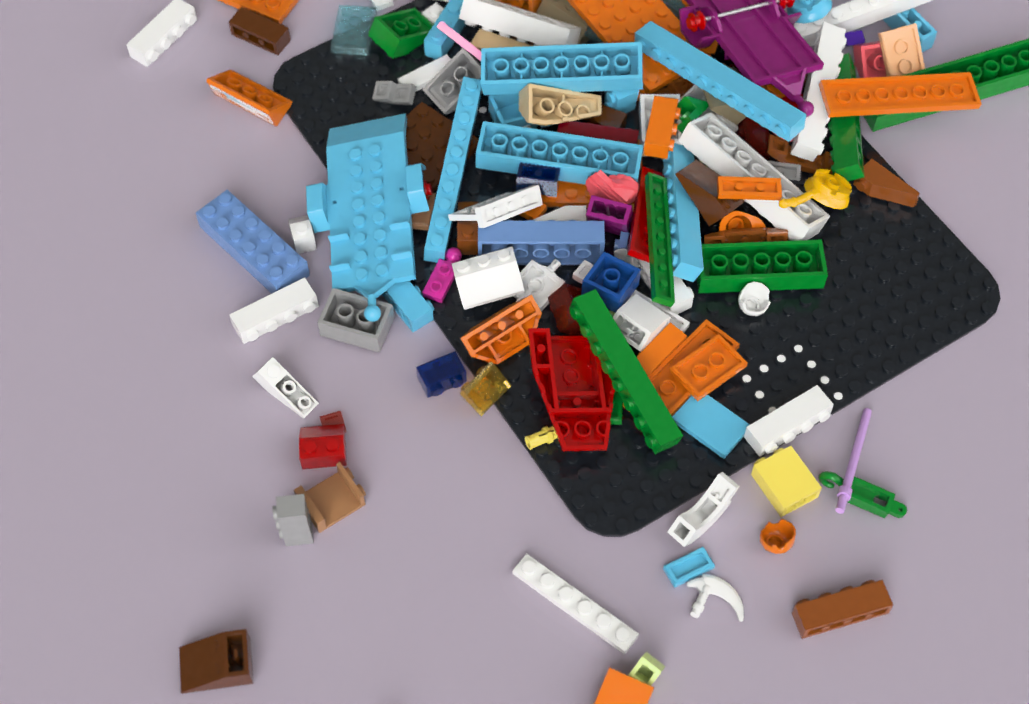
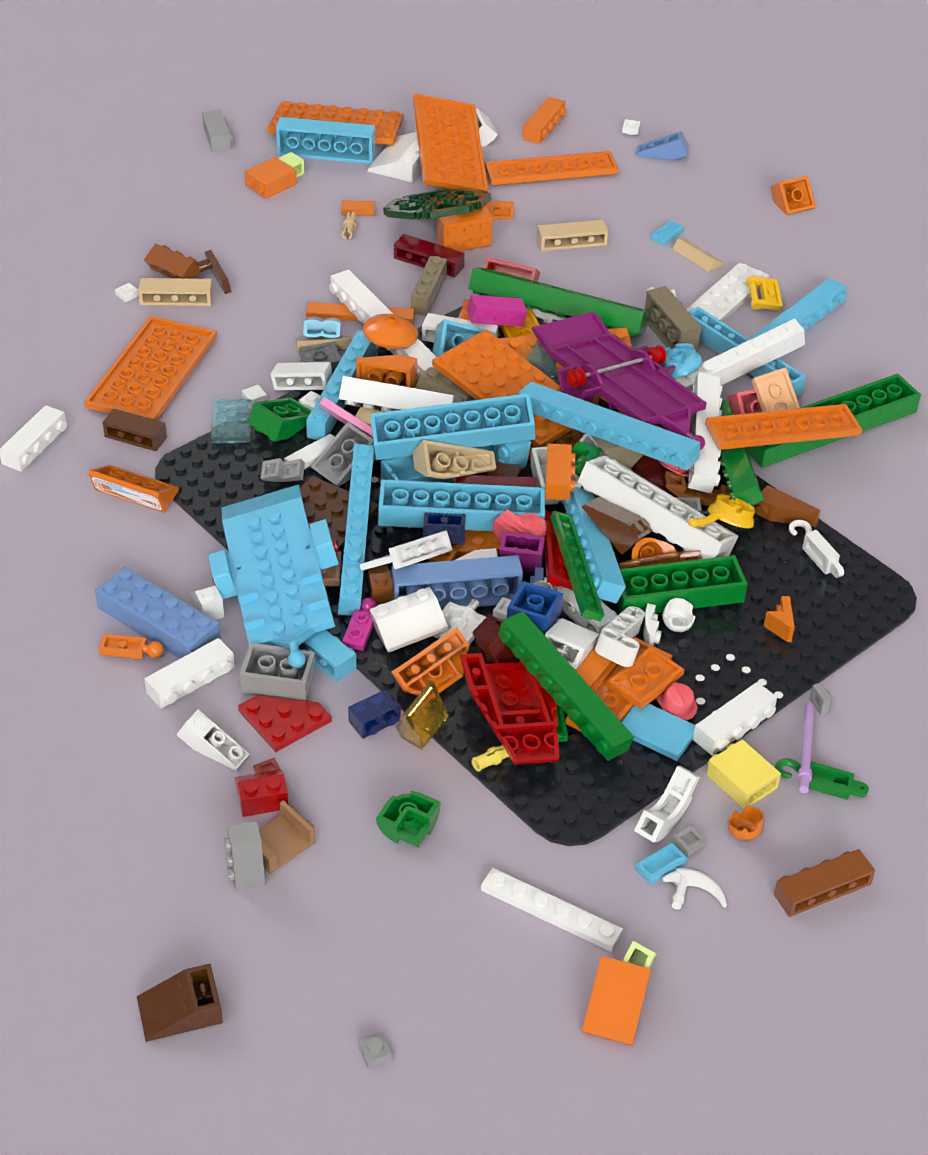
camera: 10 degrees left, 15 degrees down
orange plate [717,176,782,200] -> none
dark purple slope [844,30,865,46] -> none
none -> orange plate [99,634,164,659]
none -> red plate [238,695,332,753]
none -> green brick [376,791,441,847]
none -> white beam [595,606,645,667]
none -> white slope [643,603,662,646]
none -> coral piece [656,682,697,721]
none -> light grey plate [672,825,707,857]
none -> orange slope [764,596,795,642]
none -> white piece [789,520,844,578]
none -> light grey plate [809,683,832,715]

